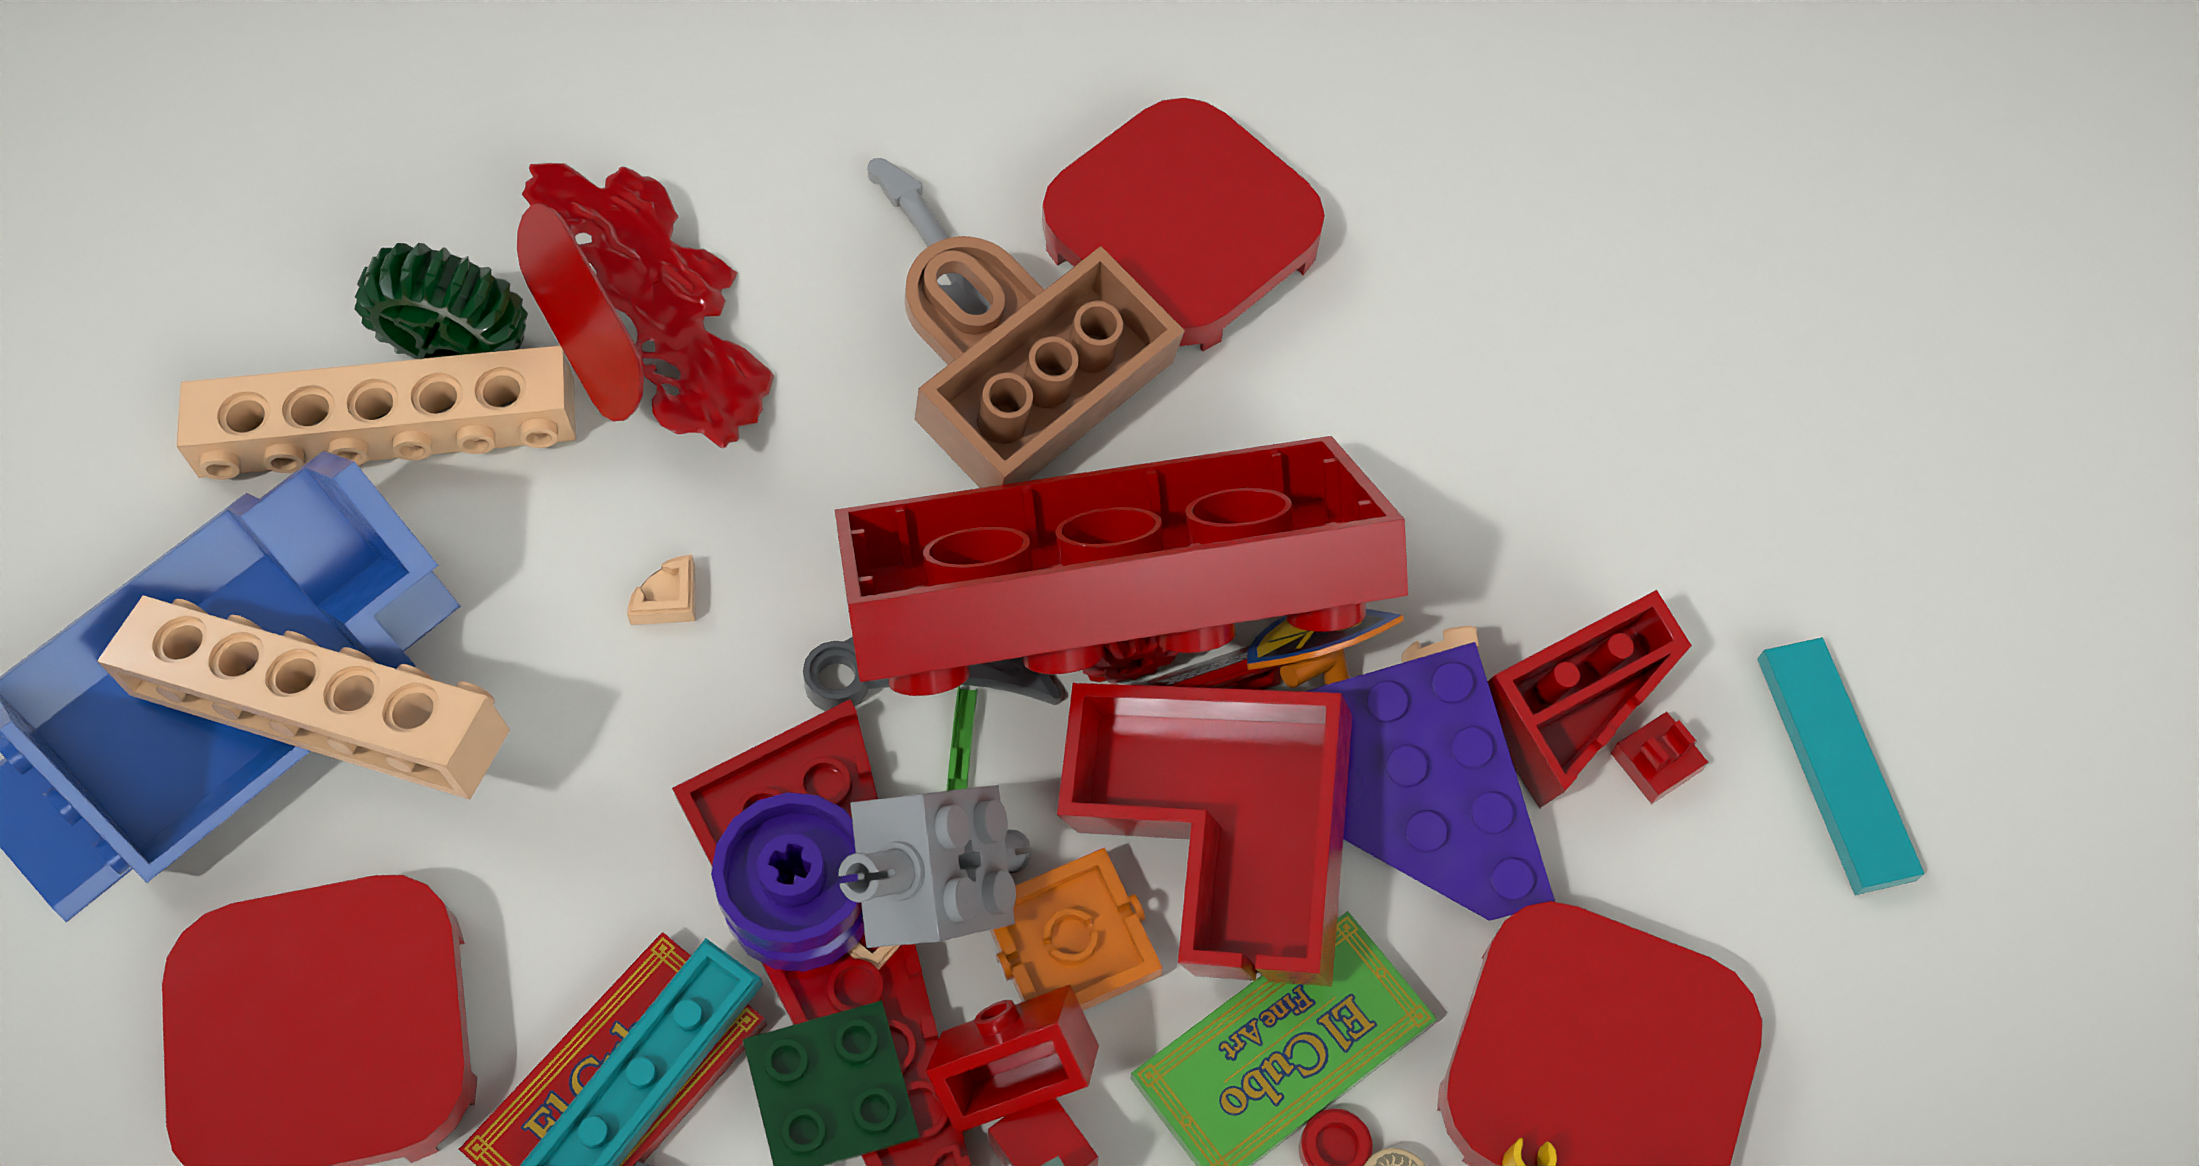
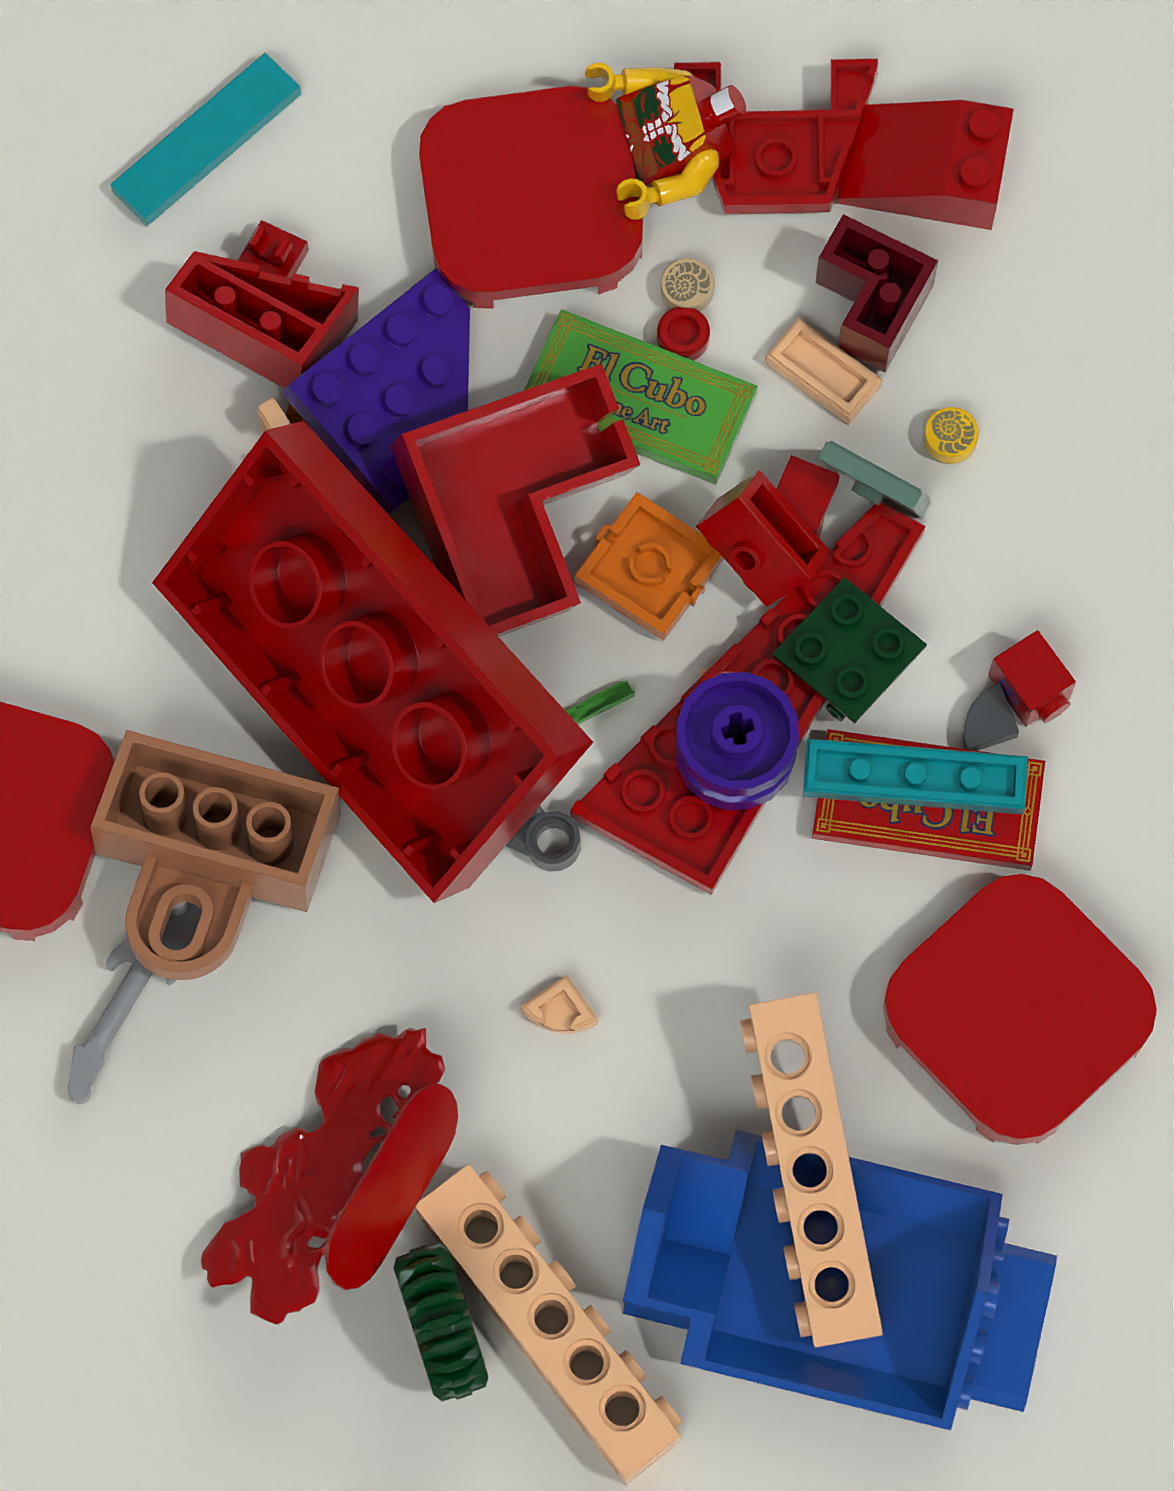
camera: 115 degrees left, 10 degrees up
light grey brick [838,785,1031,948] -> none

